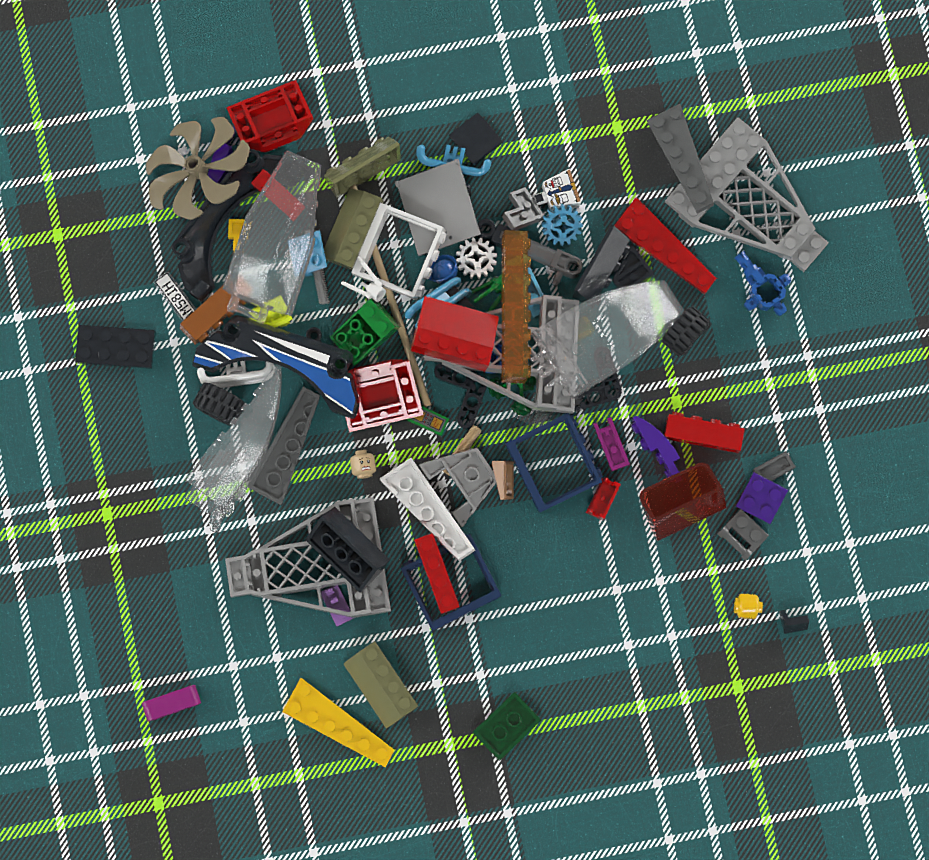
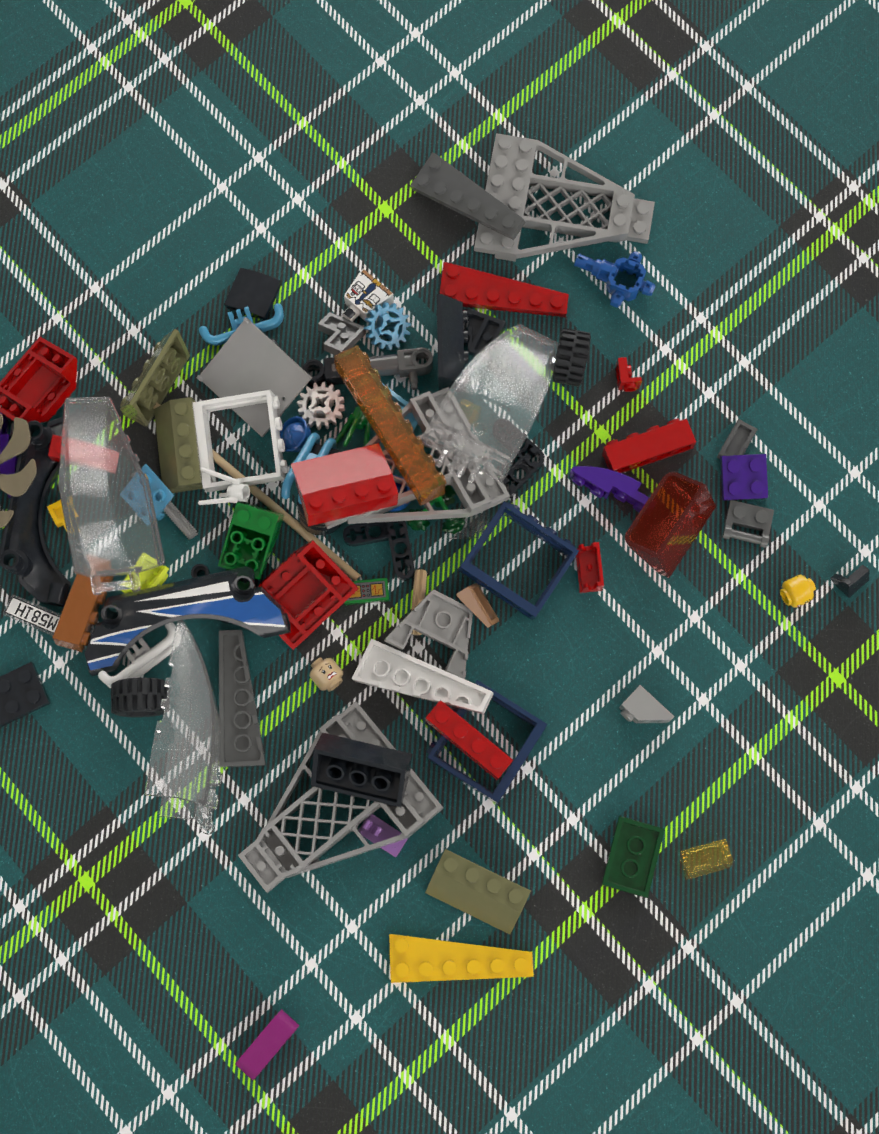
camera: 25 degrees left, 5 degrees down
magenta hinge [593,417,630,472] -> none
none -> red bracket [615,357,642,392]
none -> light grey slope [619,685,674,723]
none -> clear yellow hinge [680,839,733,880]

